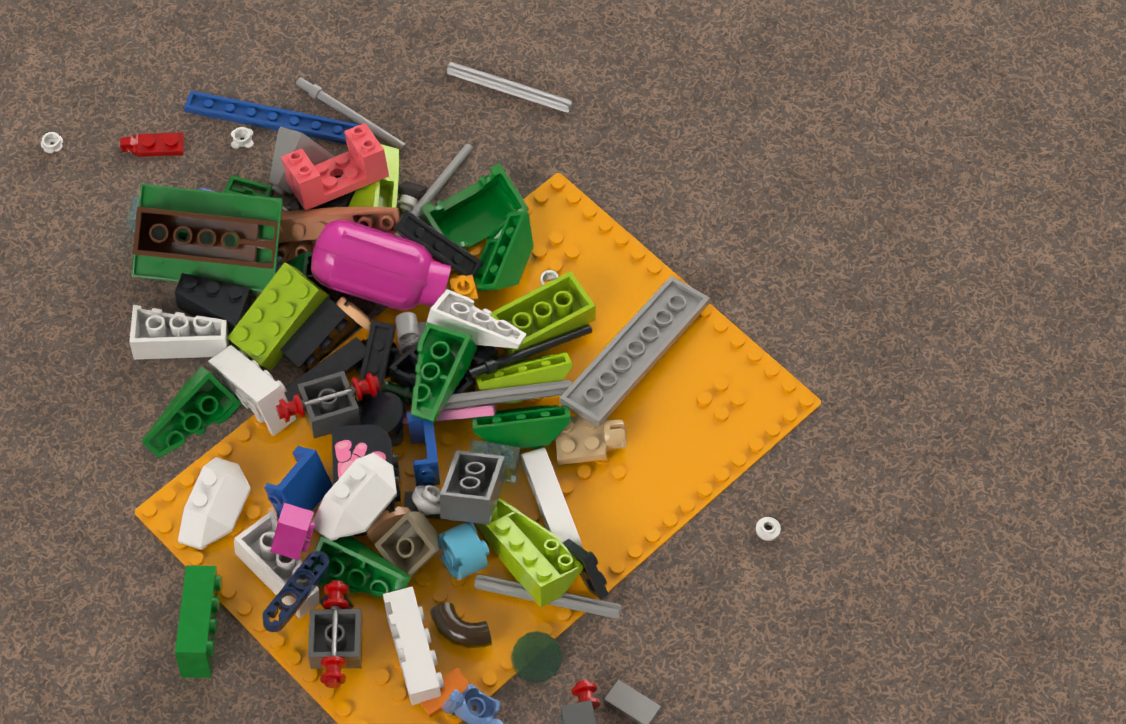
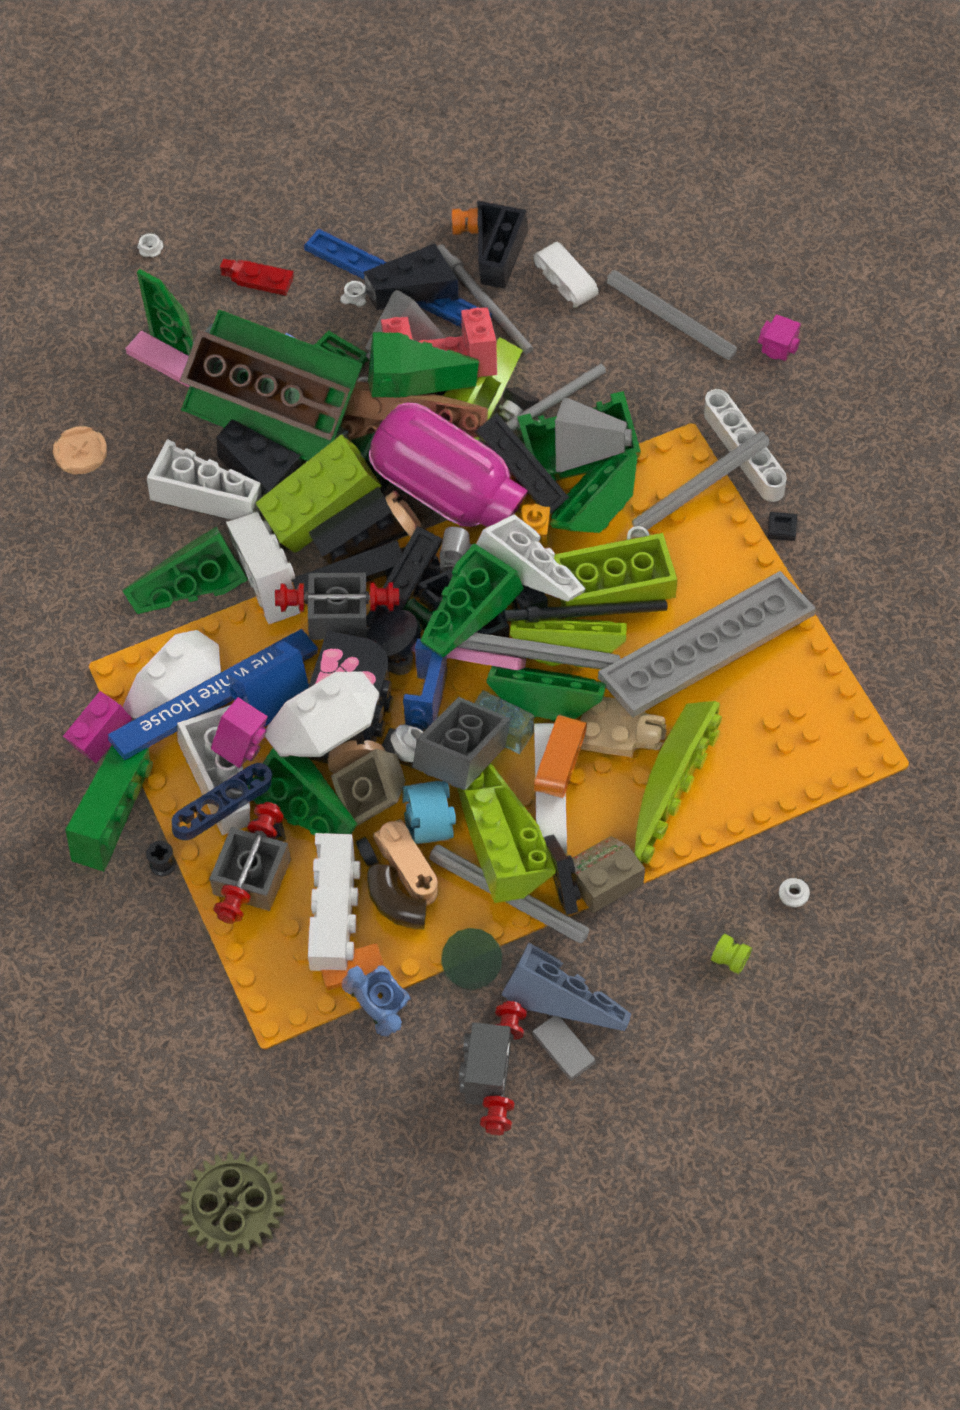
camera: 20 degrees right, 0 degrees up
none -> light nougat tile [53,426,107,474]
none -> dark pink brick [63,691,132,764]
none -> blue tile [108,629,318,760]
none -> bright pink tile [125,331,190,387]
none -> green wedge [136,269,193,356]
none -> black bush [146,840,176,877]
none -> black tile [356,836,379,867]
none -> black wedge [364,243,459,310]
none -> green wedge [368,332,479,398]
none -> light nougat piece [373,819,438,906]
none -> orange wheel [452,208,478,235]
none -> black wedge [477,200,528,289]
none -> sand blue wedge [501,942,631,1031]
none -> white beam [533,242,599,308]
none -> orange beam [534,715,587,799]
none -> light grey slope [555,398,632,472]
none -> dark tan slope [571,836,645,913]
none -> light grey axle [632,431,769,530]
none -> lime wedge [634,701,722,865]
none -> white beam [704,389,787,502]
none -> lime wheel [711,934,752,975]
none -> dark pink brick [758,314,801,361]
none -> black tile [767,512,797,541]

